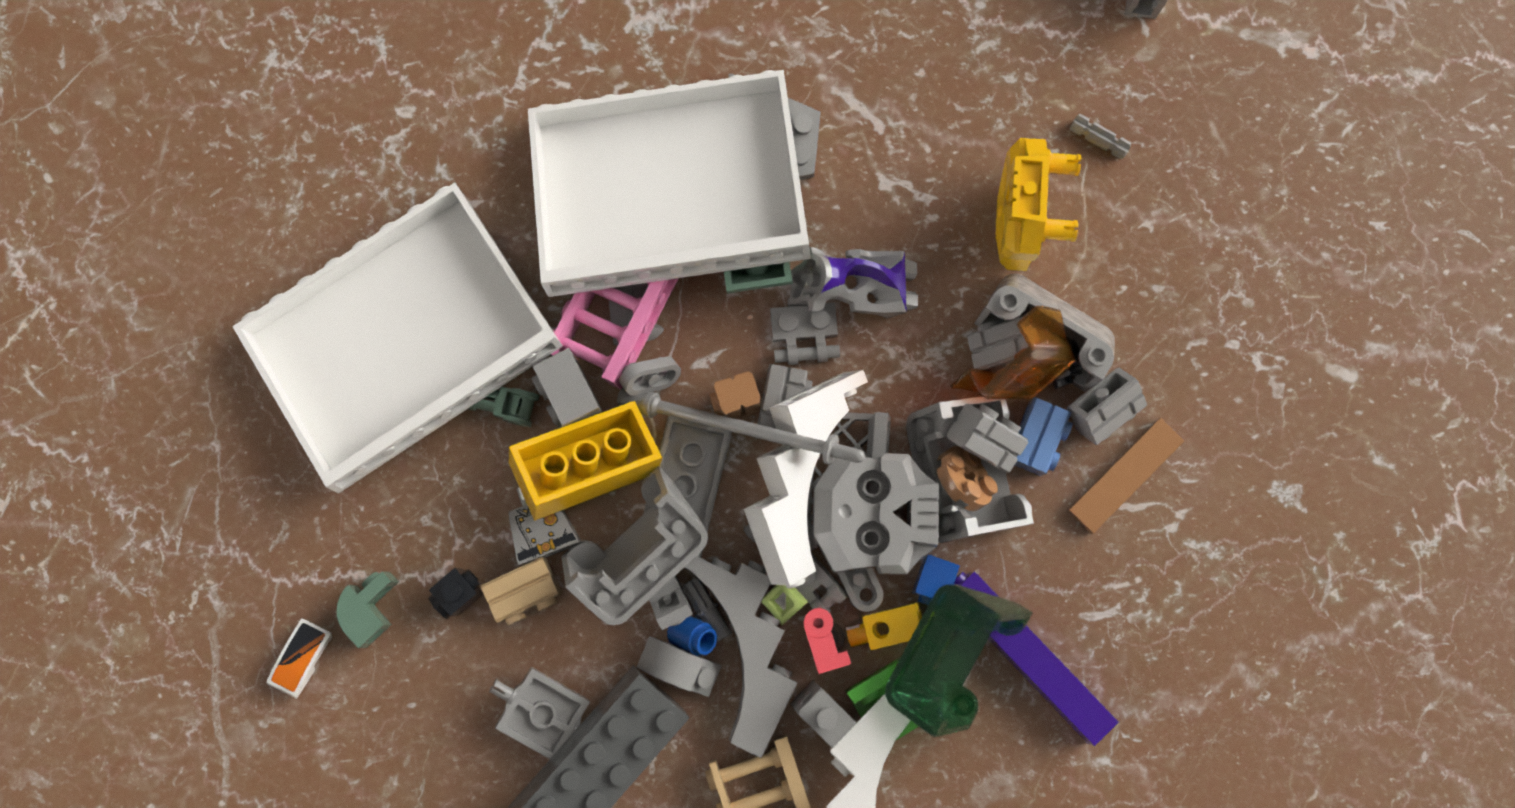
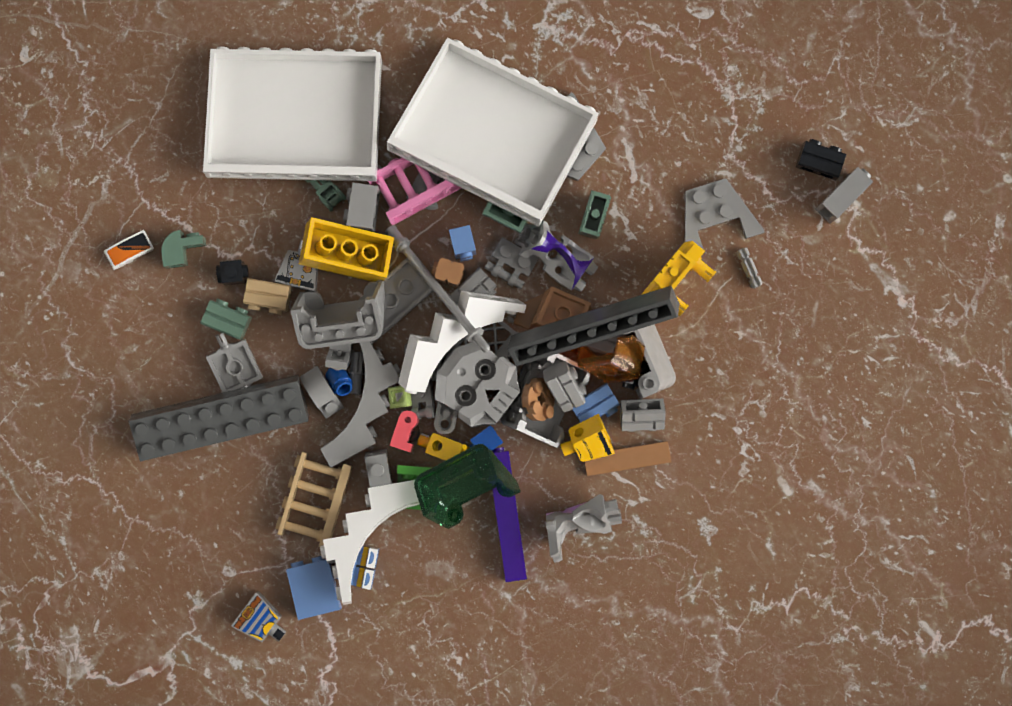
camera: 30 degrees right, 5 degrees up
light grey plate [619,356,681,396] -> none
none -> sand green brick [200,298,252,340]
none -> medium blue brick [449,225,476,262]
none -> dark grey brick [508,286,680,366]
none -> medium nougat piece [513,286,592,356]
none -> light grey hips [545,494,622,563]
none -> yellow torso [560,414,615,462]
none -> sand green brick [578,190,611,239]
none -> light grey wing [684,178,765,250]

